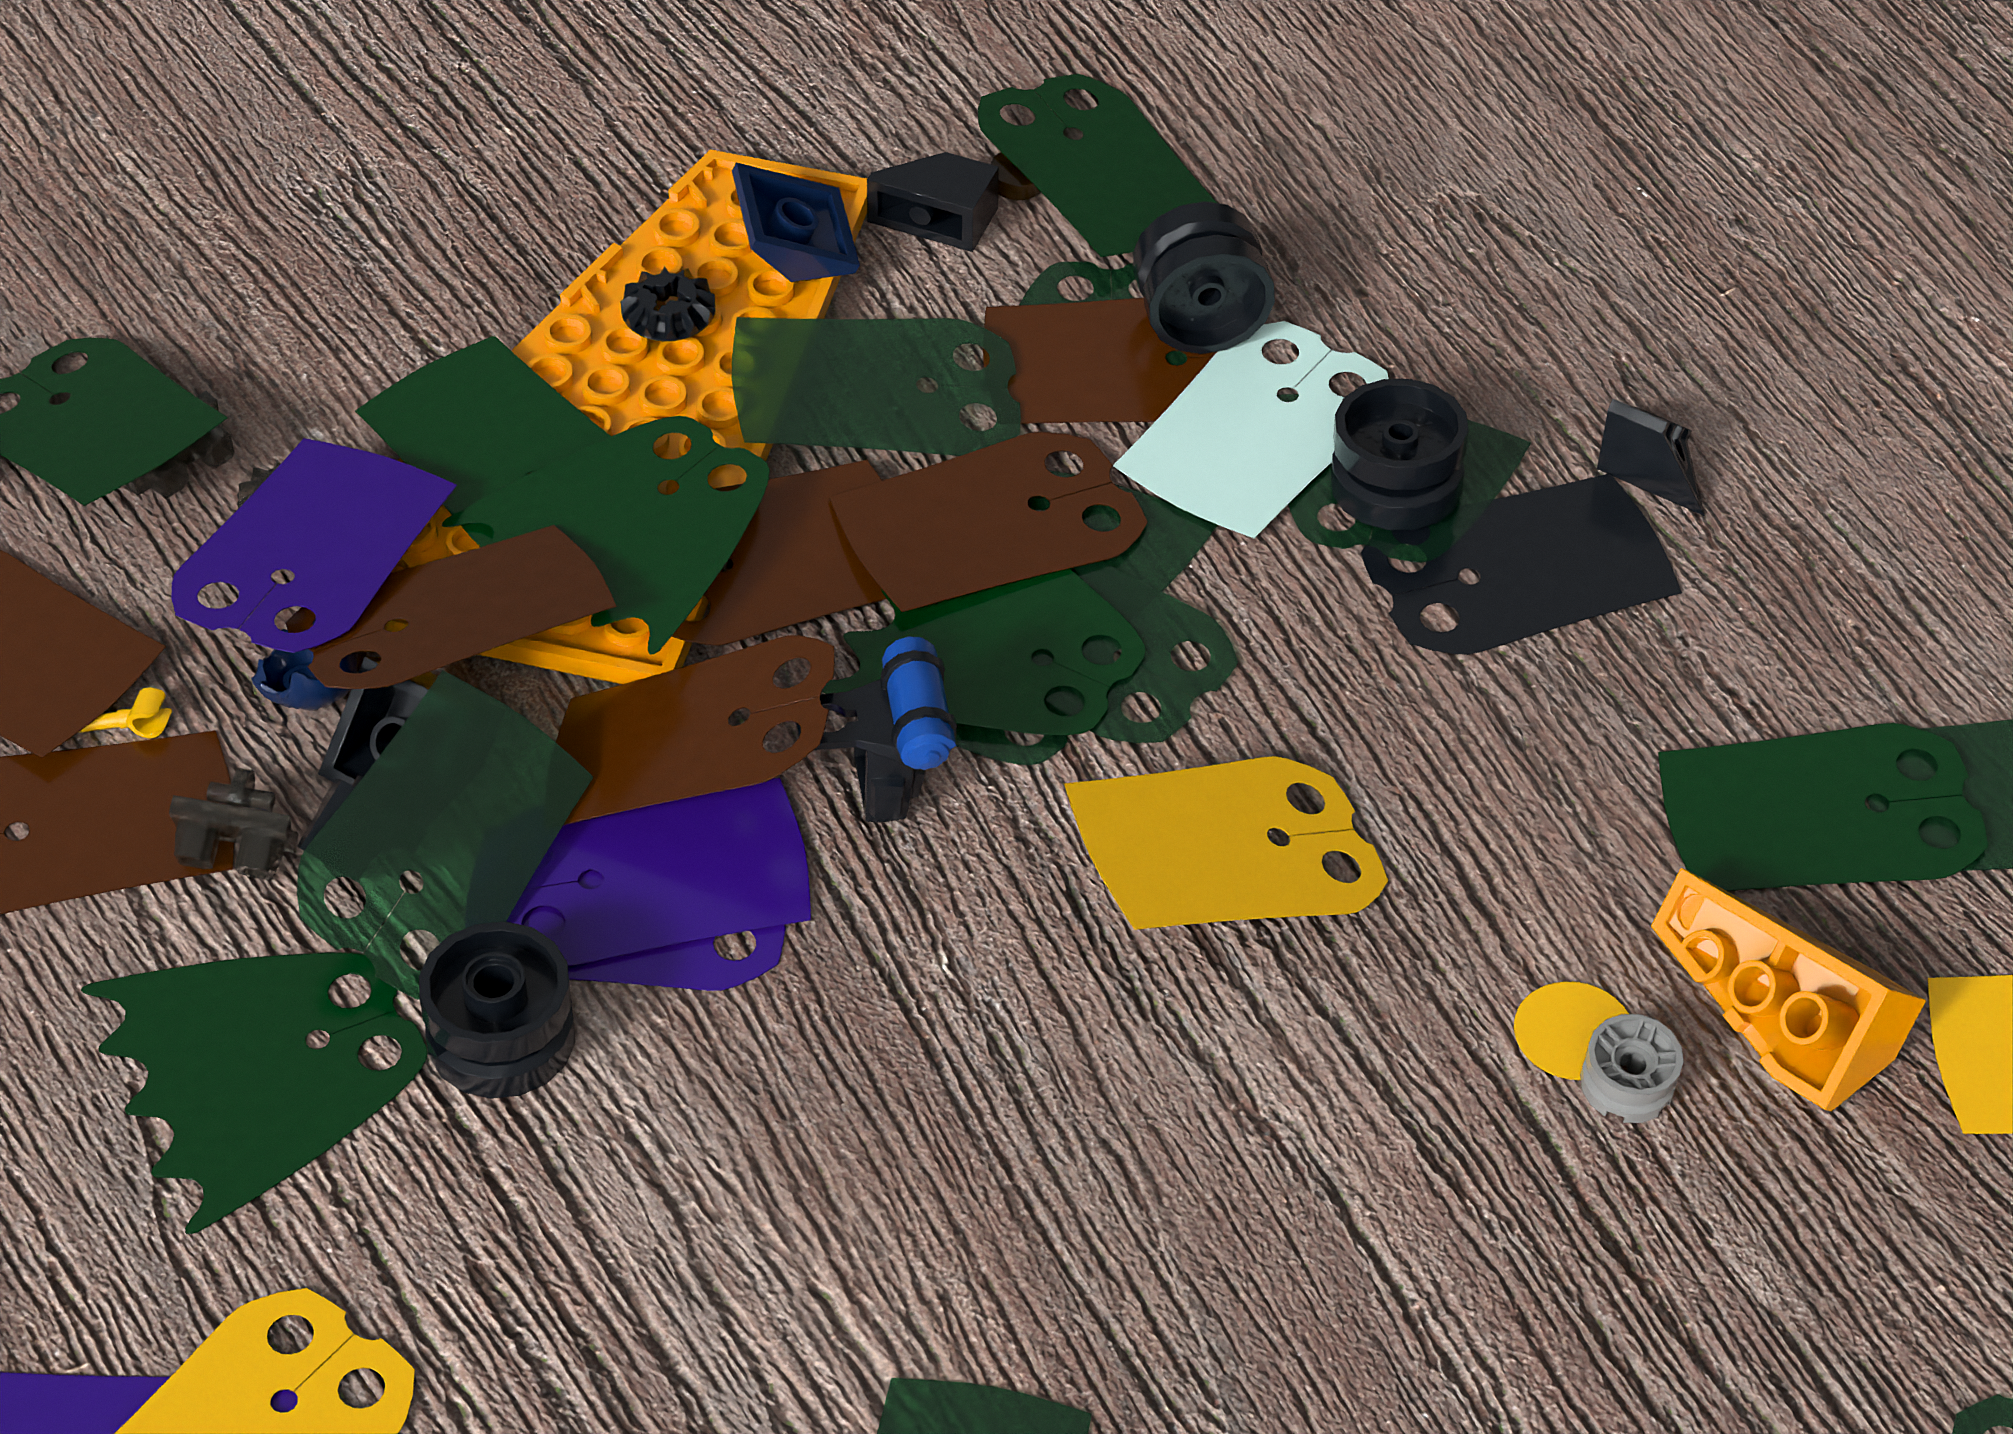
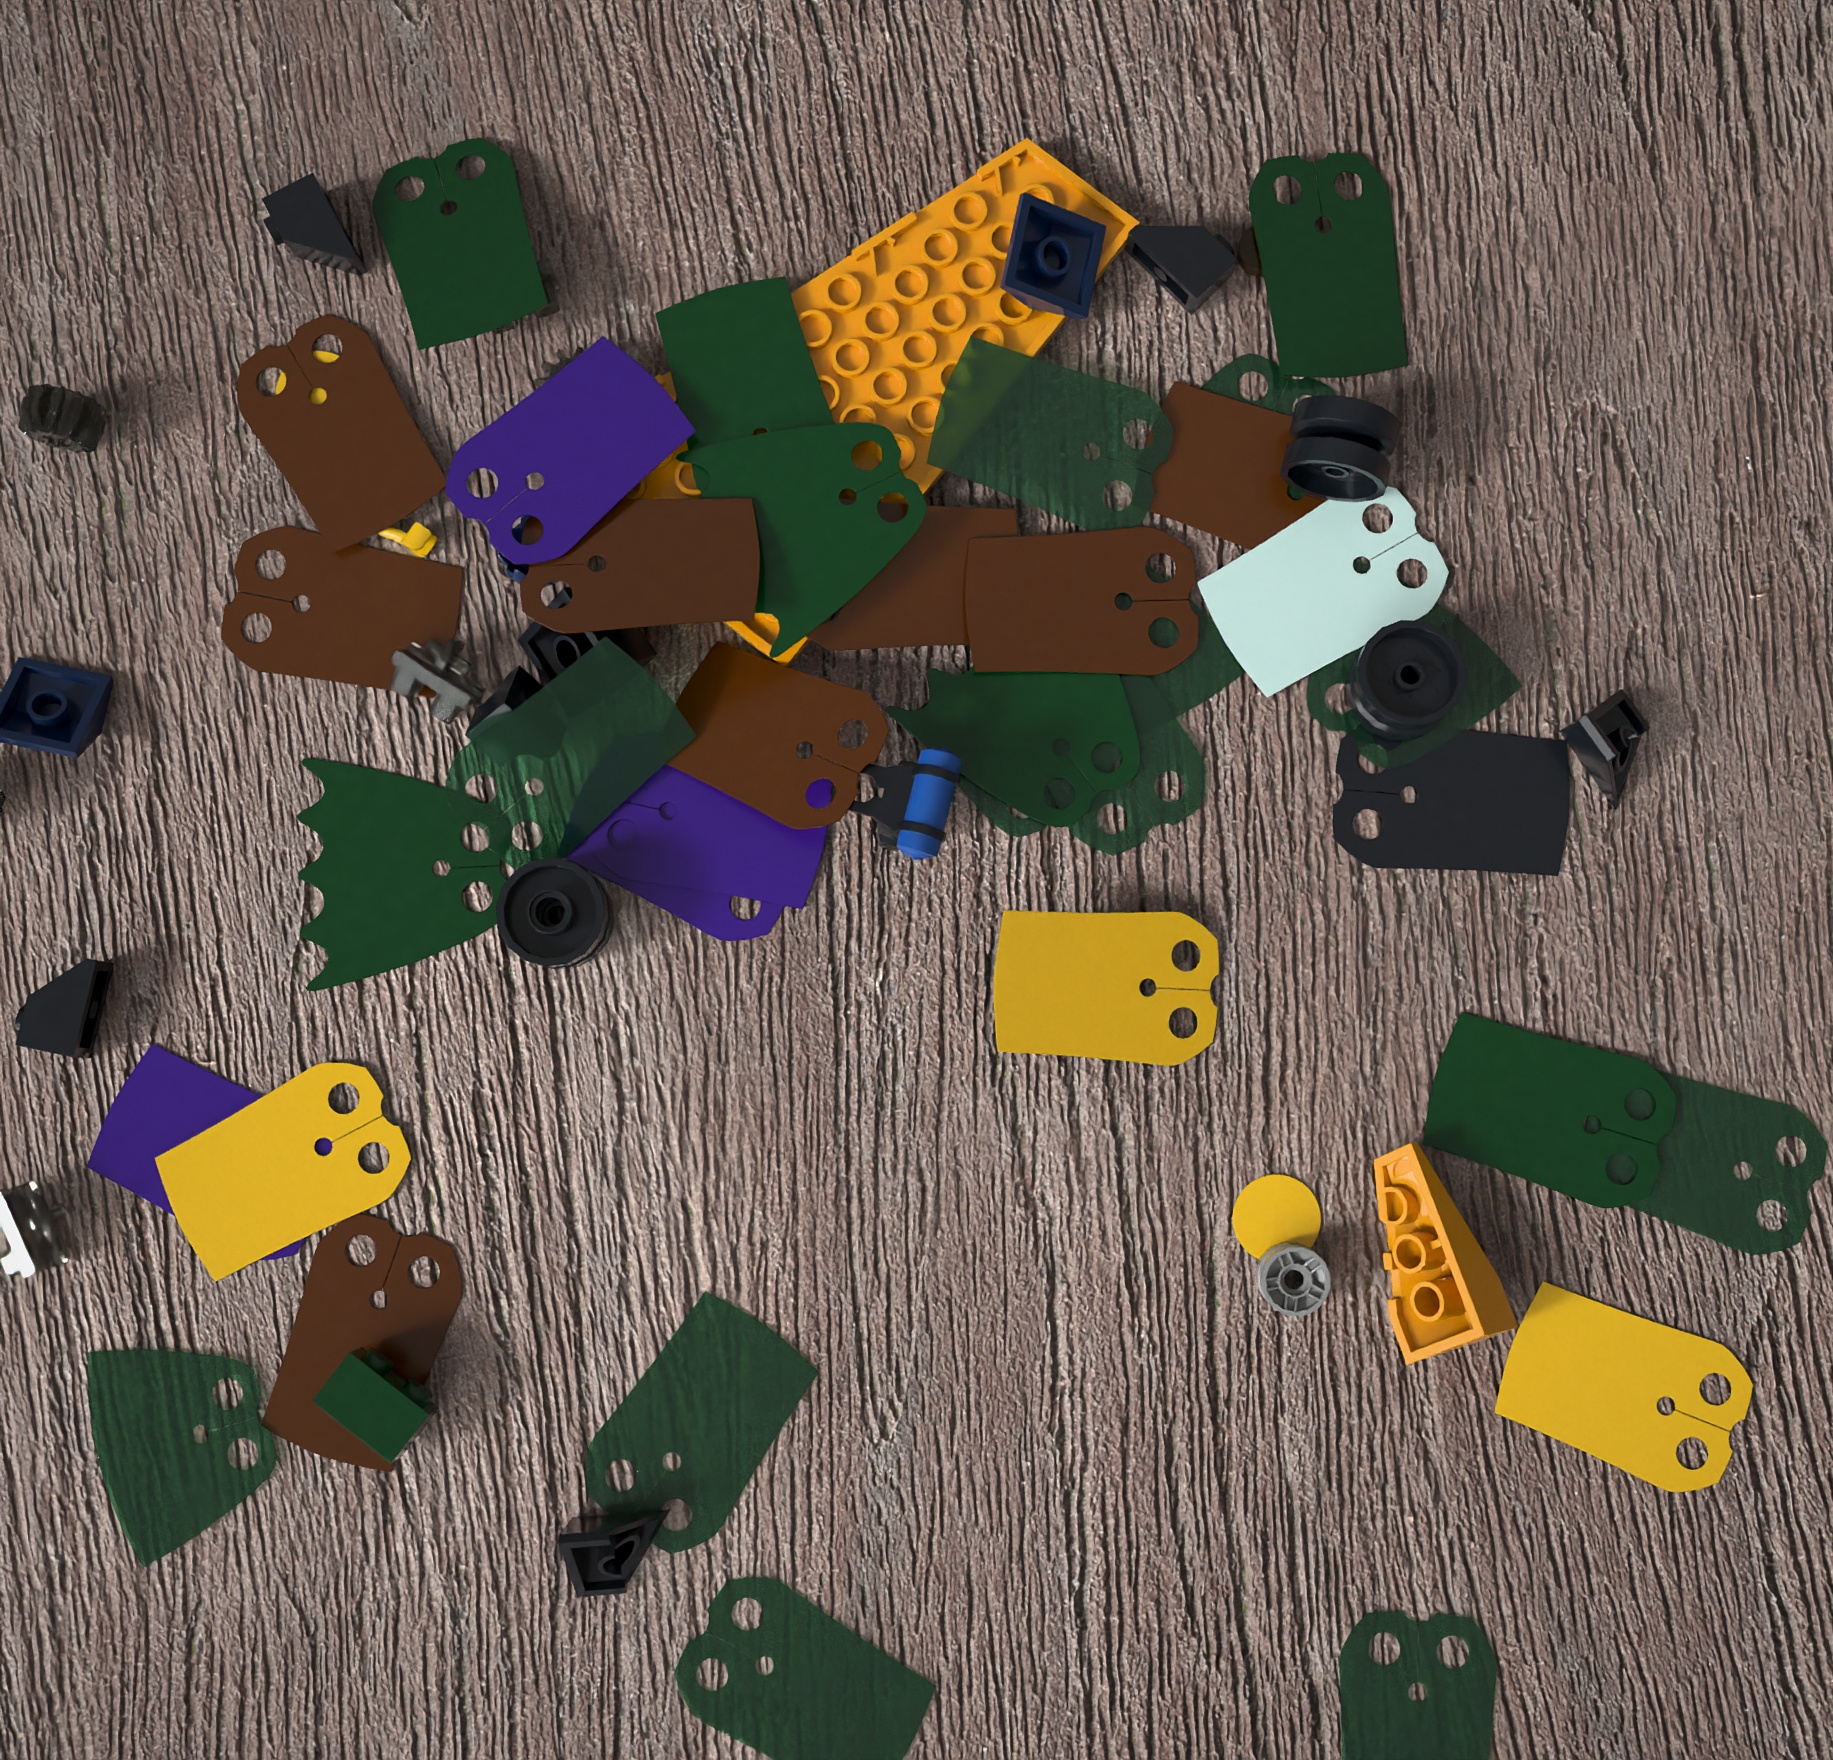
camera: 30 degrees right, 35 degrees up
black gear [620,265,715,341] -> none

